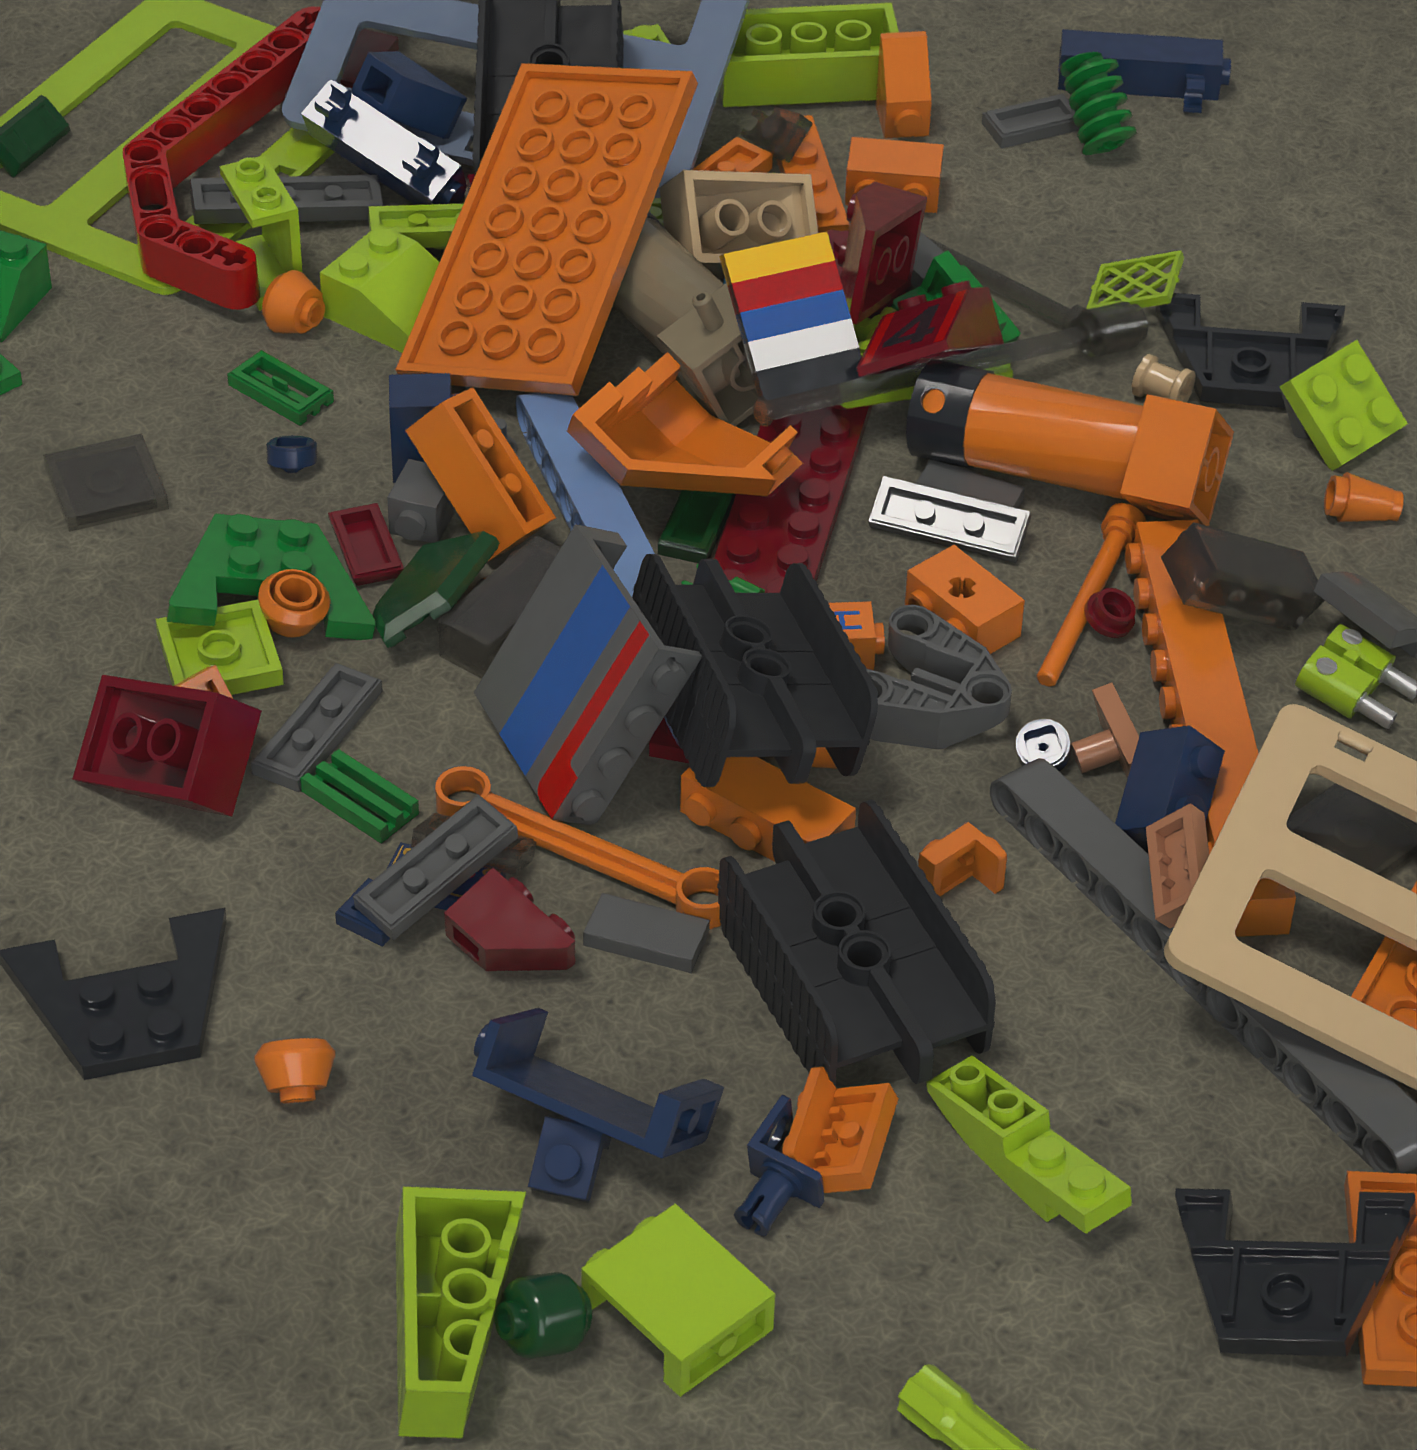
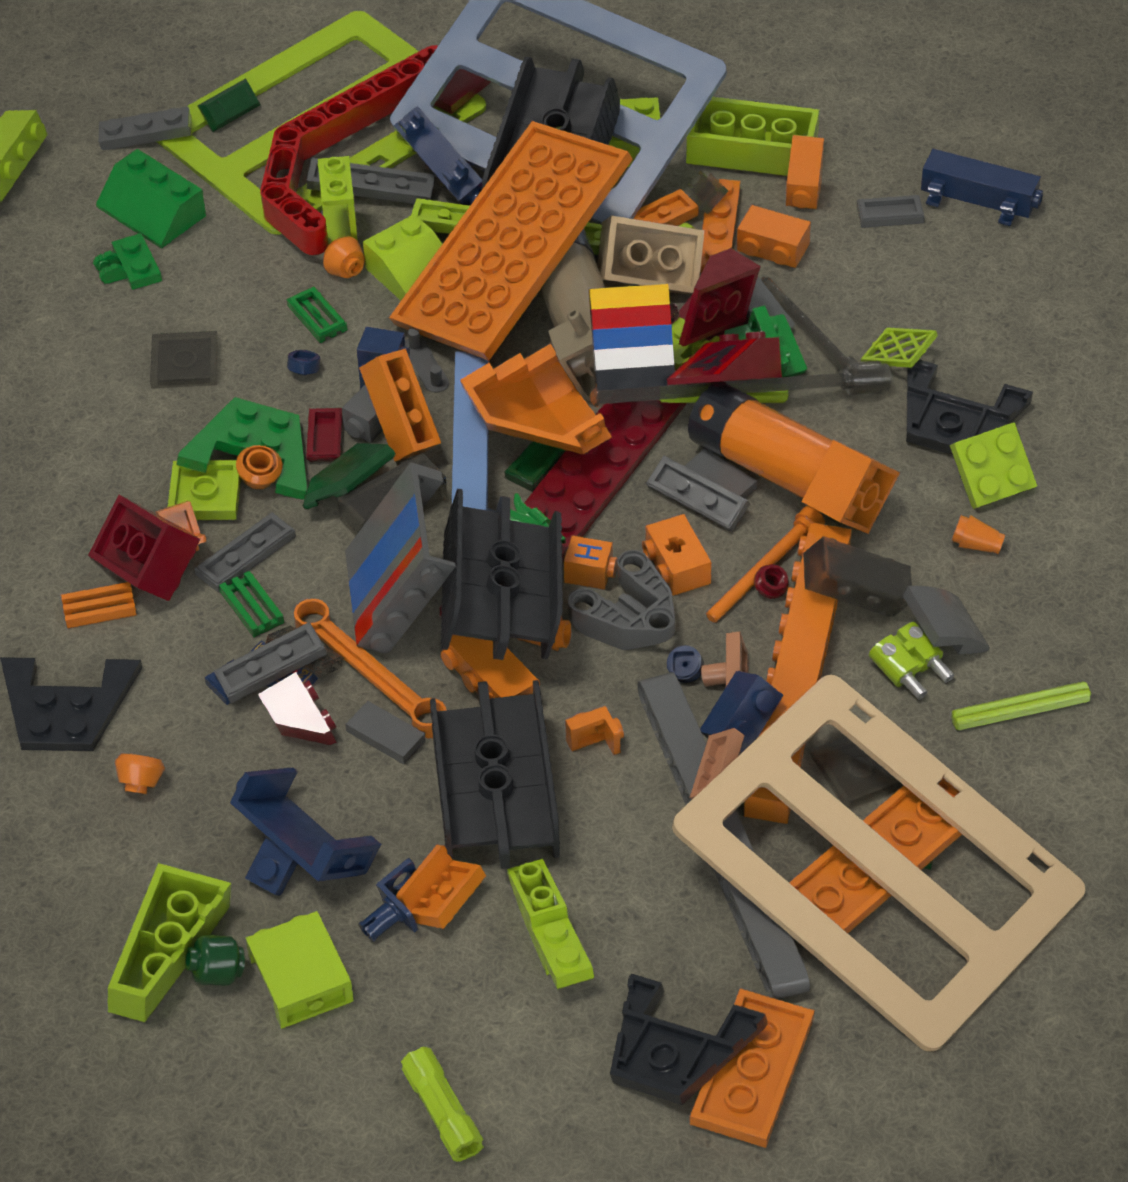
camera: 20 degrees right, 5 degrees up
dark blue slope [351,51,467,139] -> none
green piece [1060,52,1137,155] -> none
tan bush [1132,354,1196,402] -> none
none -> orange tile [61,582,137,628]

